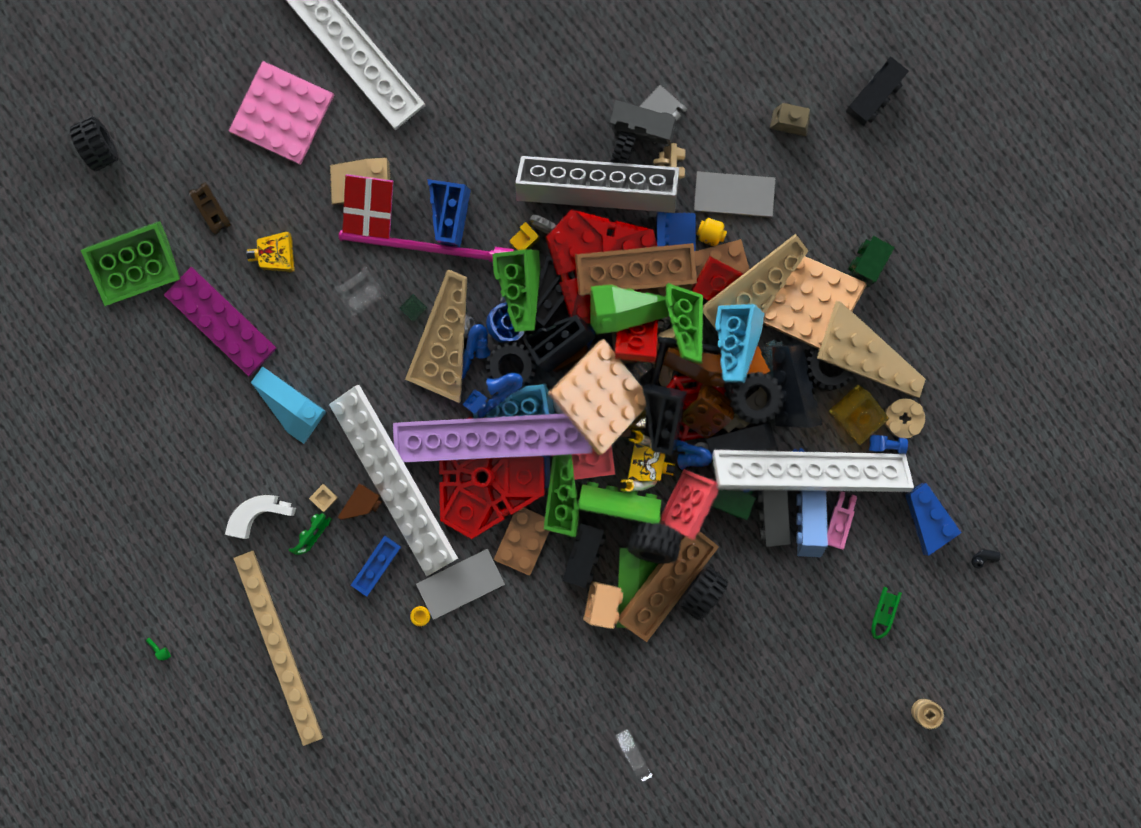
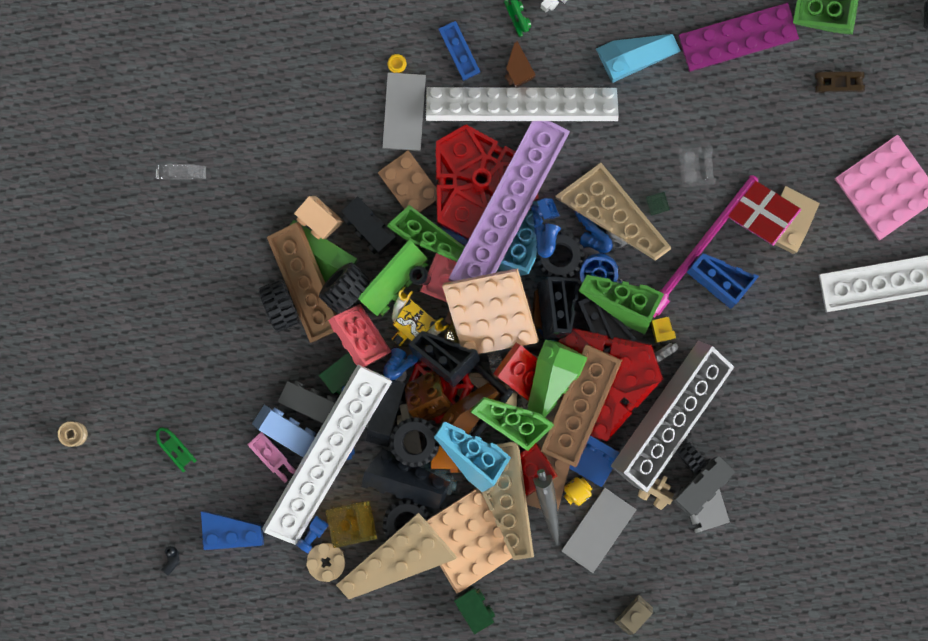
camera: 115 degrees right, 0 degrees up
yellow torso [247,232,294,272] -> none
tan plate [309,484,338,512] -> none
none -> black cone [409,266,431,285]
none -> dark grey piece [533,469,559,545]

